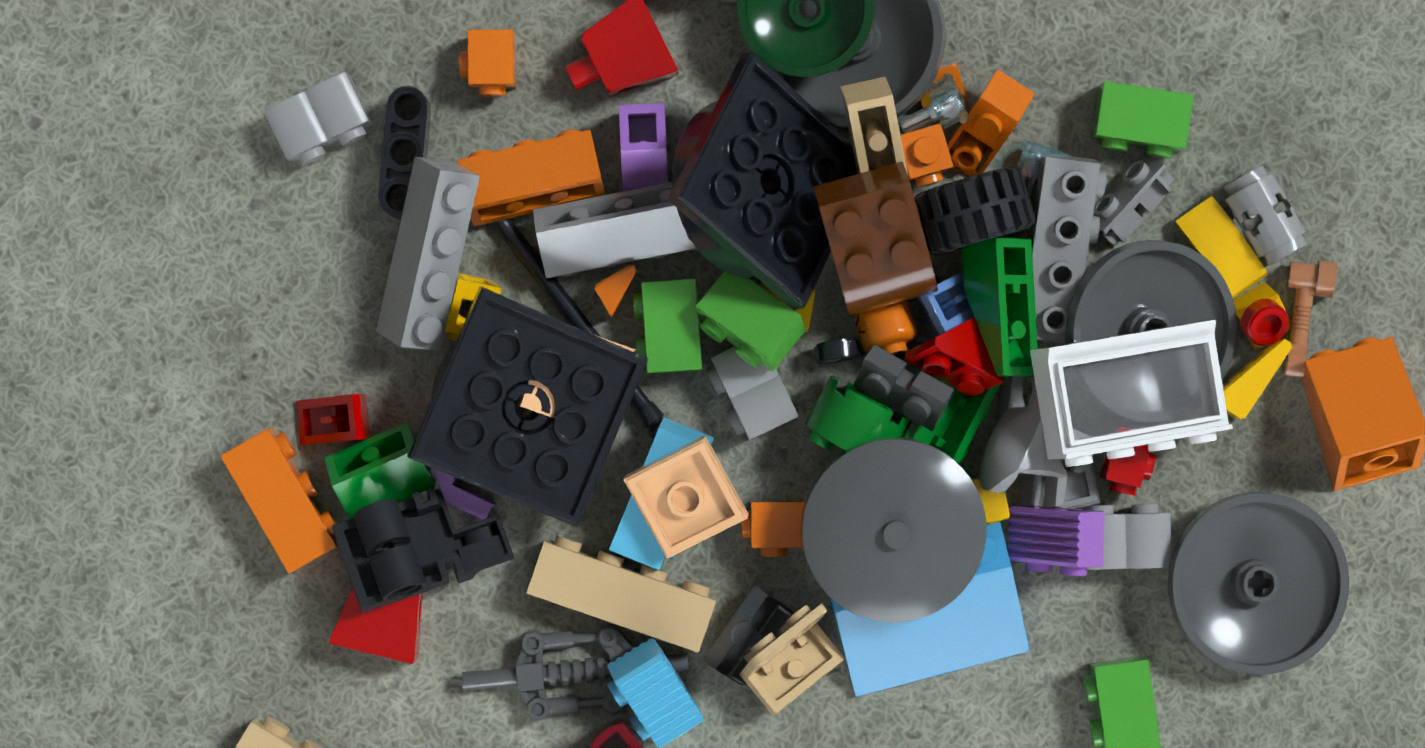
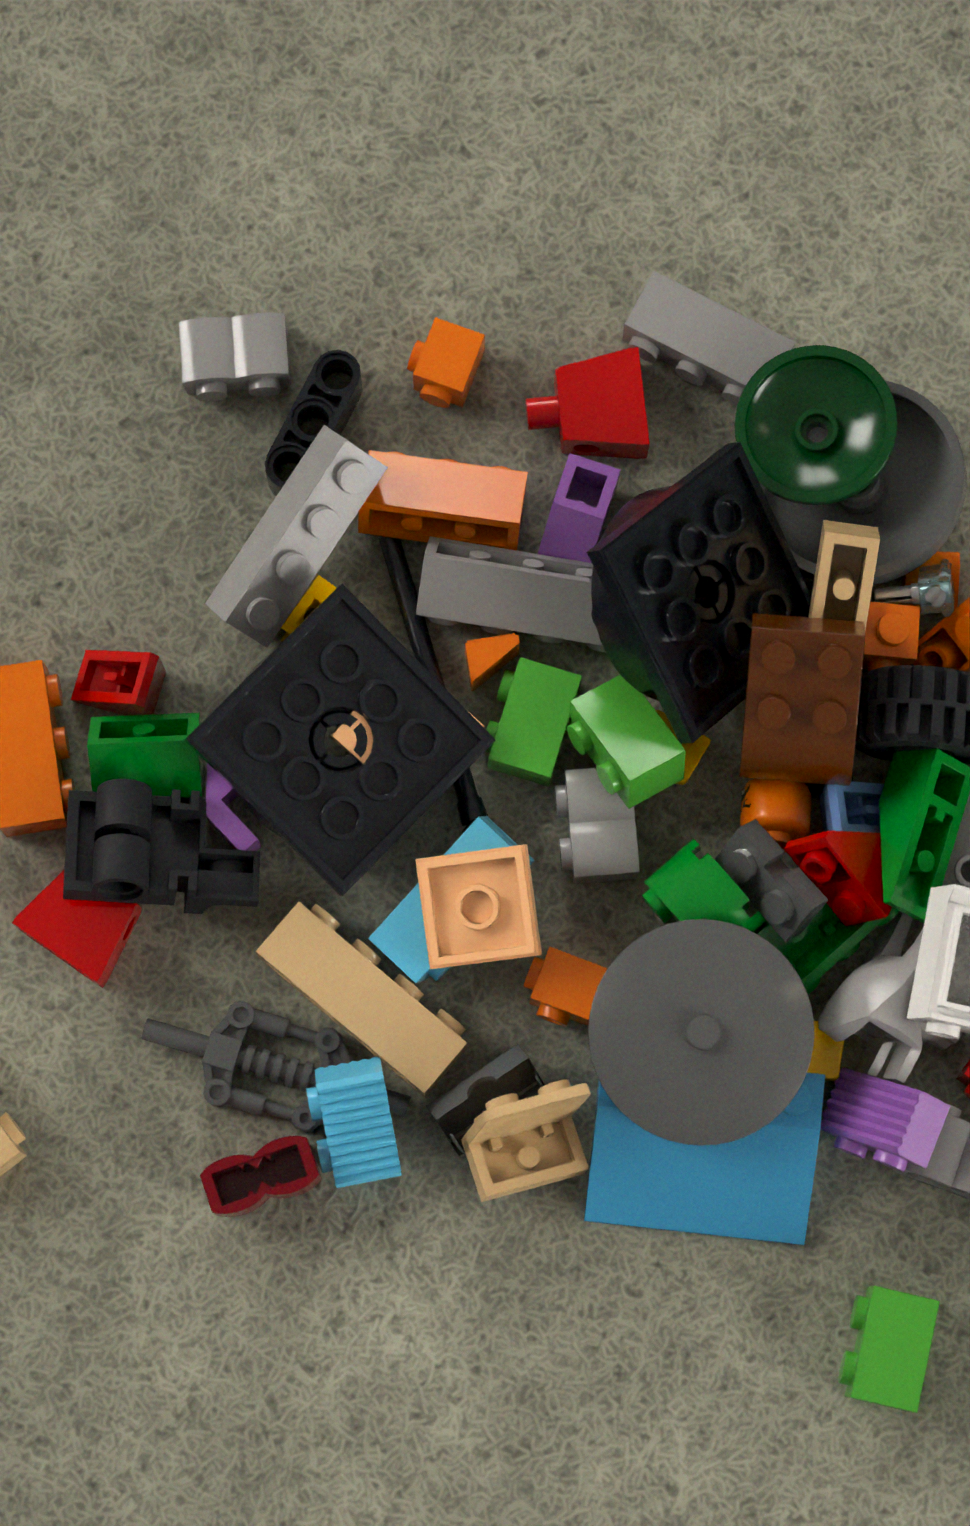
camera: 15 degrees right, 10 degrees down
black tile [814,338,861,364] -> none
light grey tile [1062,463,1101,509] -> none

